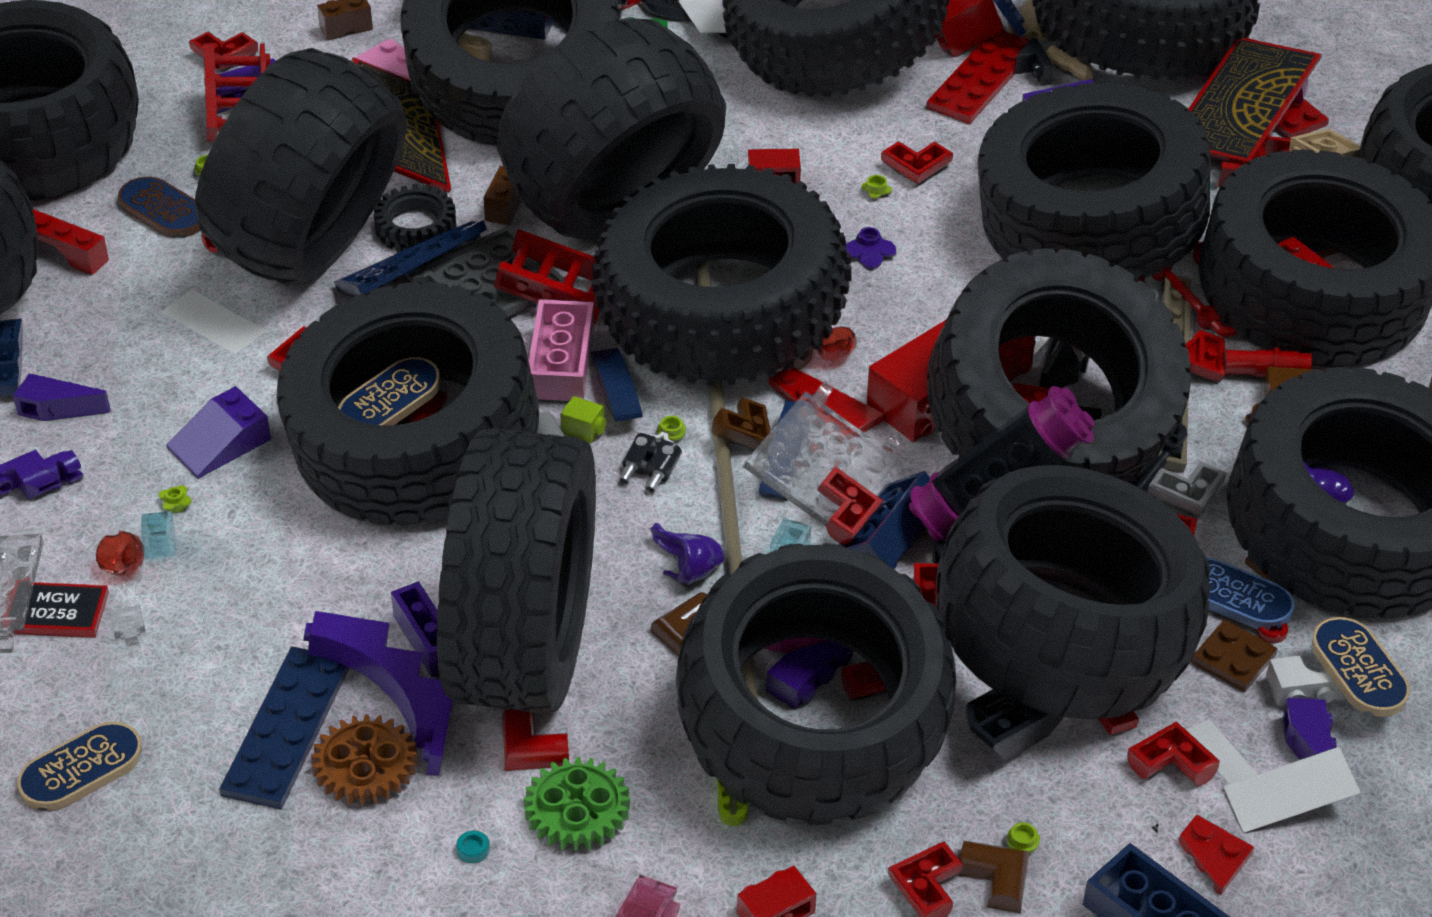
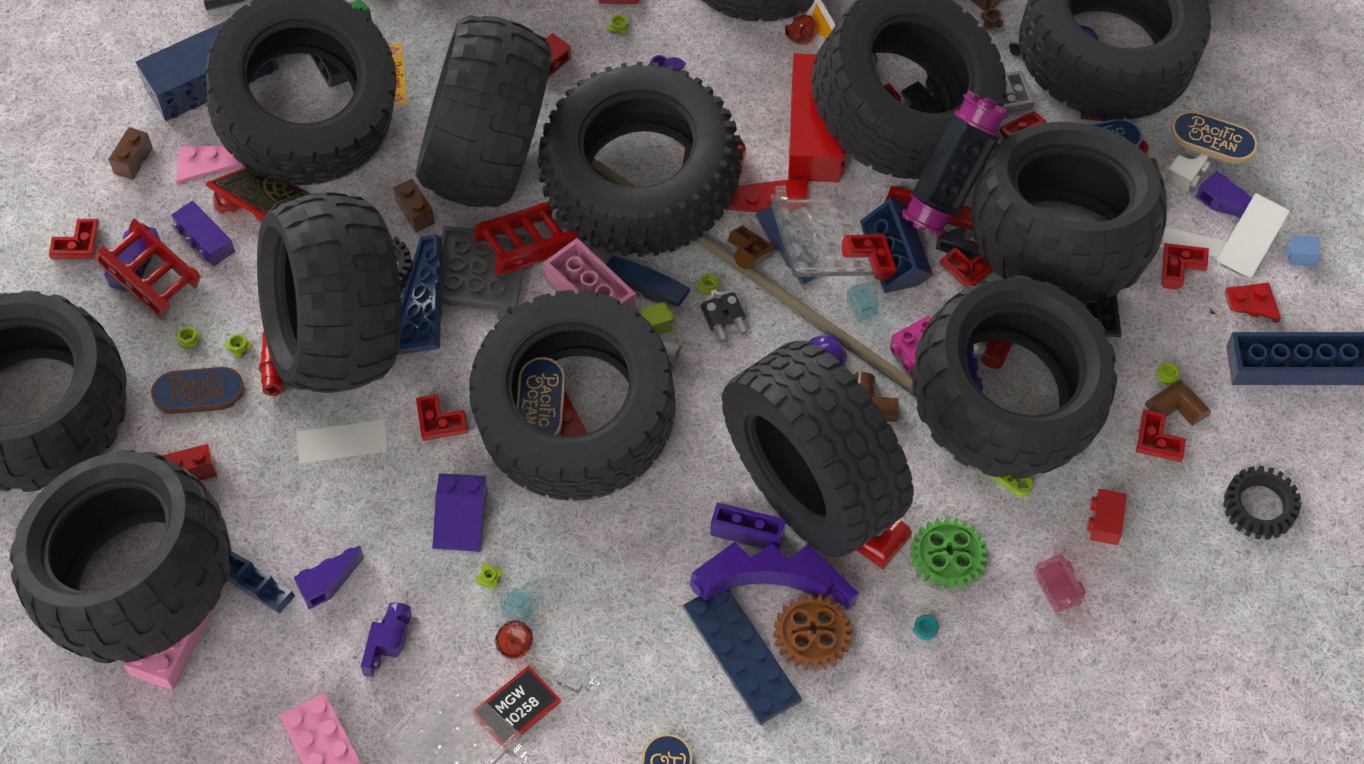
camera: 45 degrees left, 15 degrees up
none -> medium blue brick [1285,235,1321,267]

